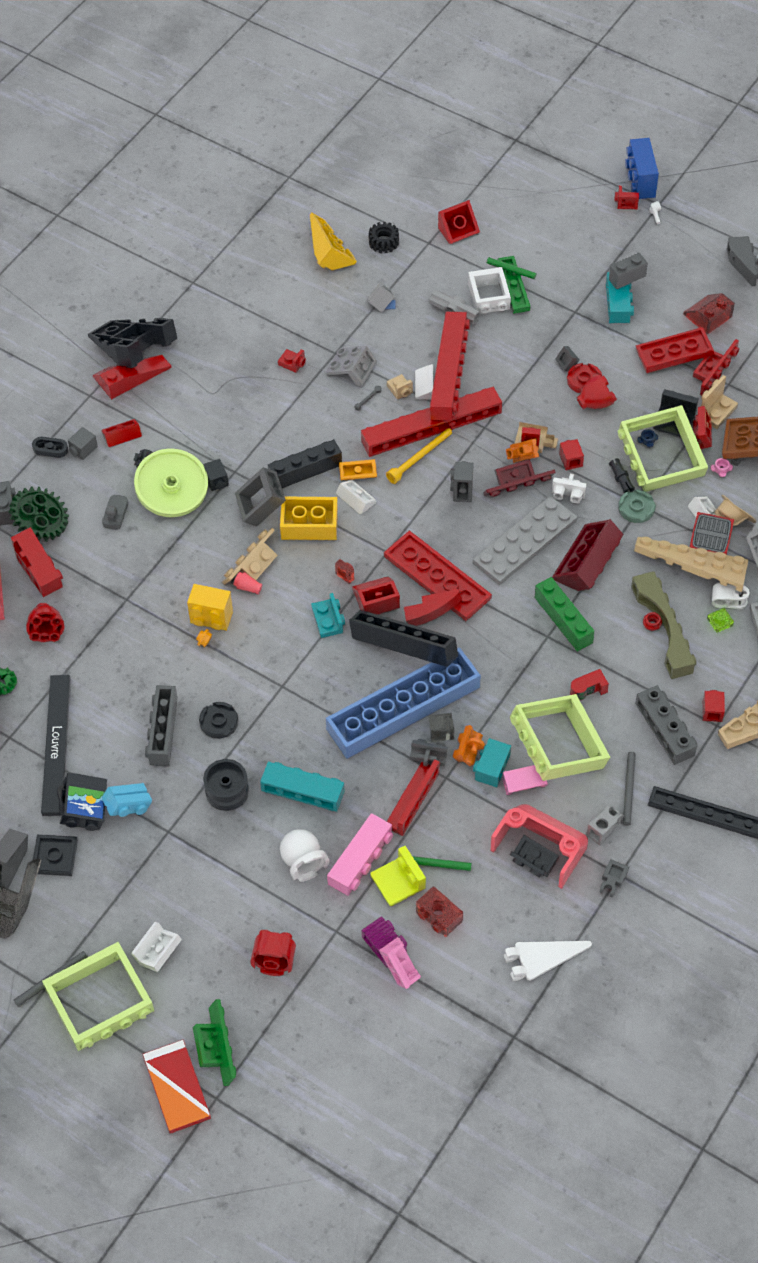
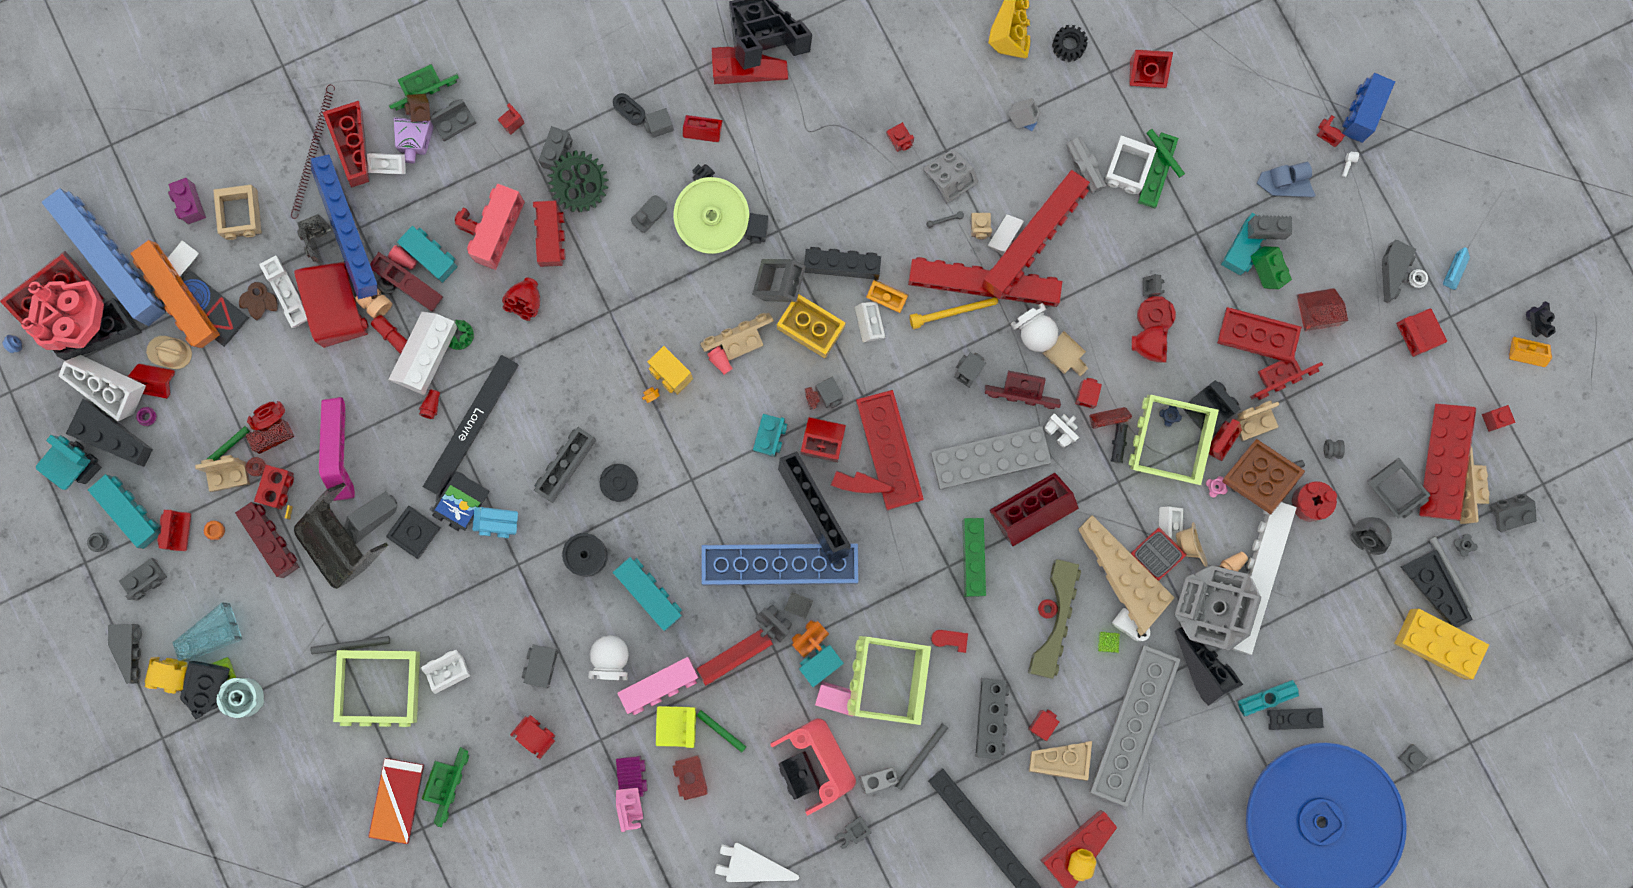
camera: 25 degrees right, 25 degrees up
orange hips [506,439,539,463] -> none
red bracket [521,427,541,448] -> none
sand green tile [618,490,656,523] -> none
none -> red cone [419,389,440,419]
none -> dark grey brick [522,644,558,688]
none -> dark grey brick [816,376,843,408]
none -> white tile [1011,303,1058,352]
none -> clear red slope [1089,407,1132,429]
none -> green brick [1251,246,1292,290]
none -> sand blue panel [1256,162,1316,197]

